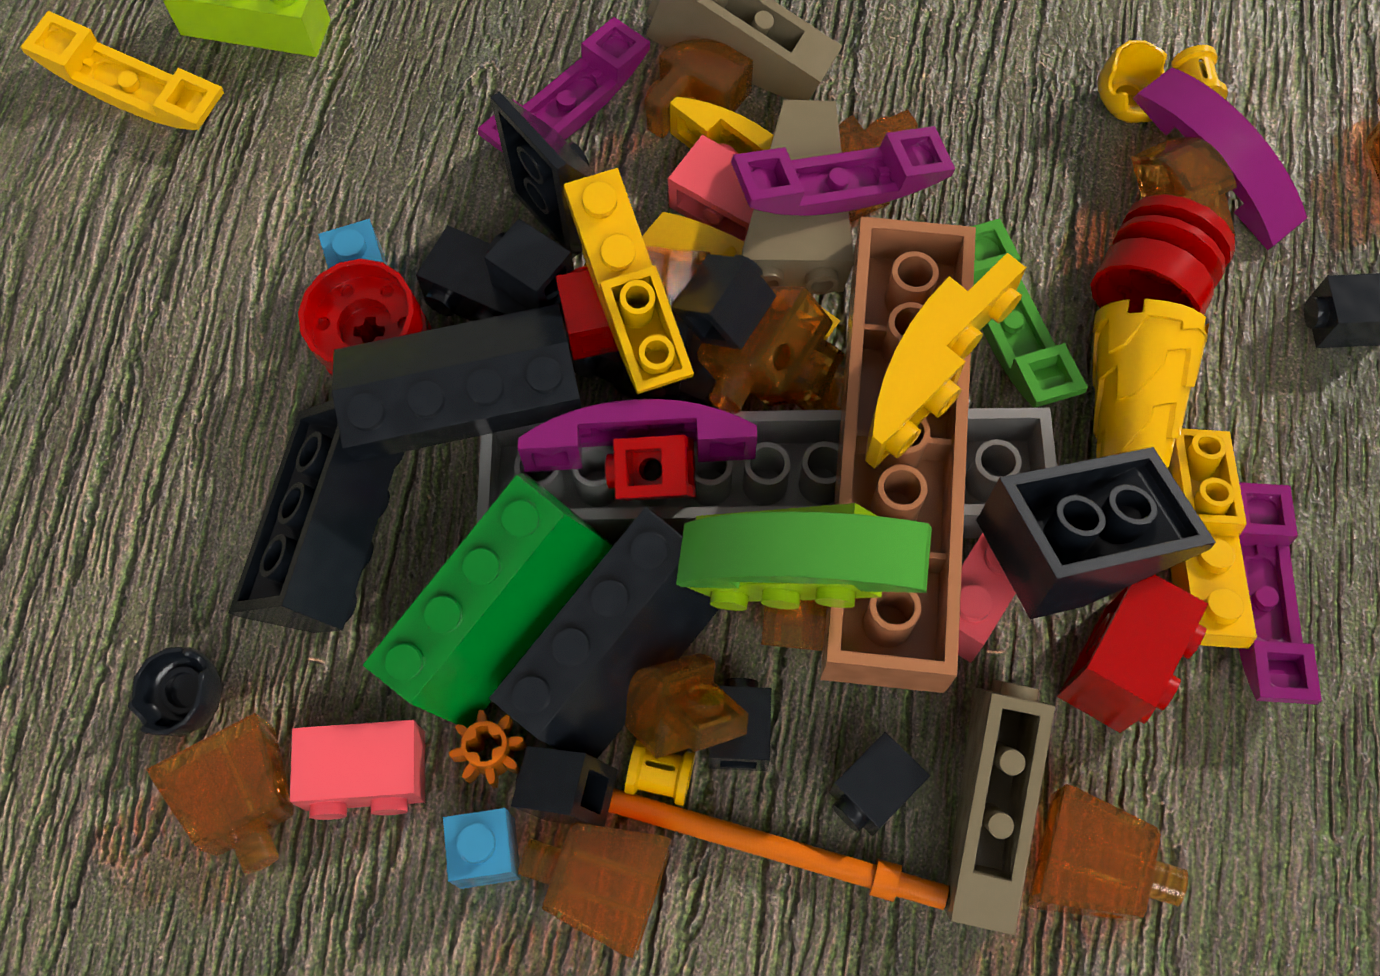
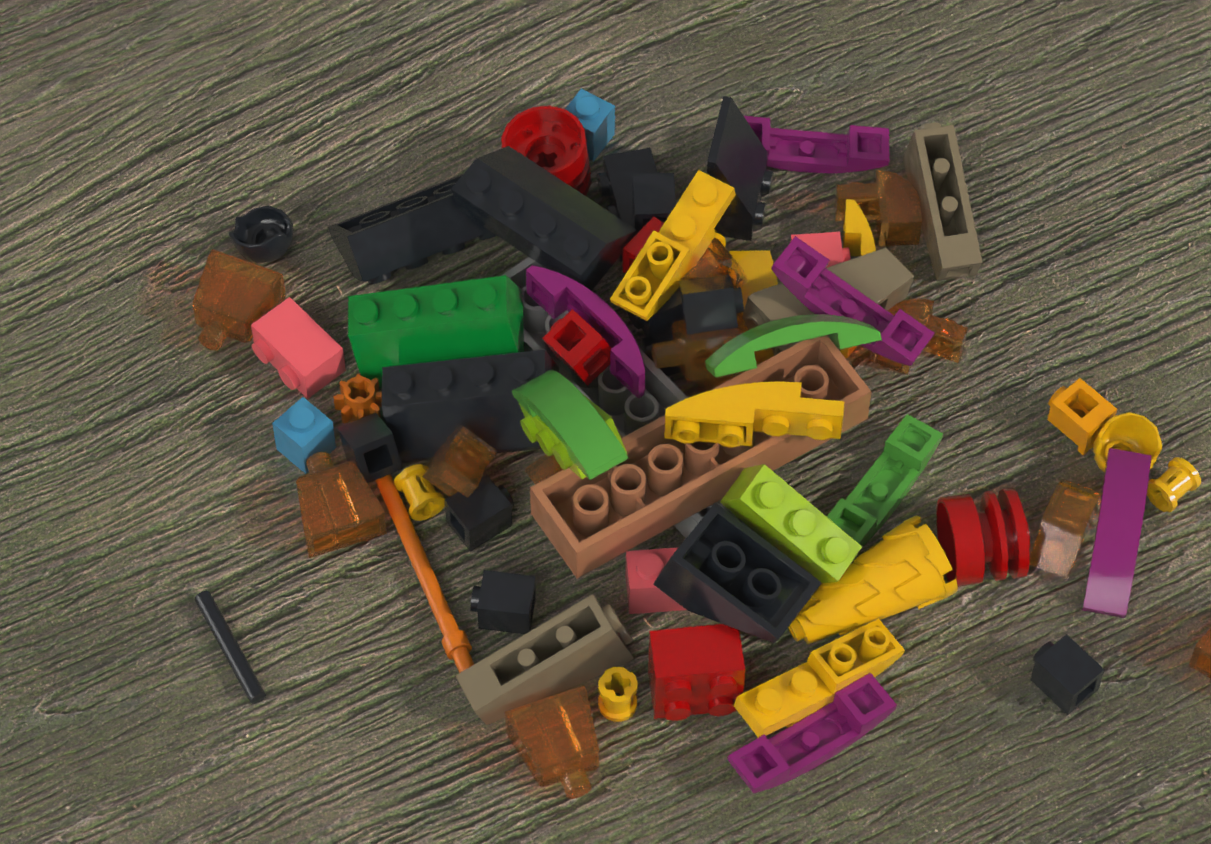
camera: 50 degrees right, 10 degrees down
none -> yellow bush [598,667,638,722]
none -> bright green slope [705,314,882,378]
none -> lime brick [720,464,862,583]
none -> light orange brick [1047,378,1117,455]

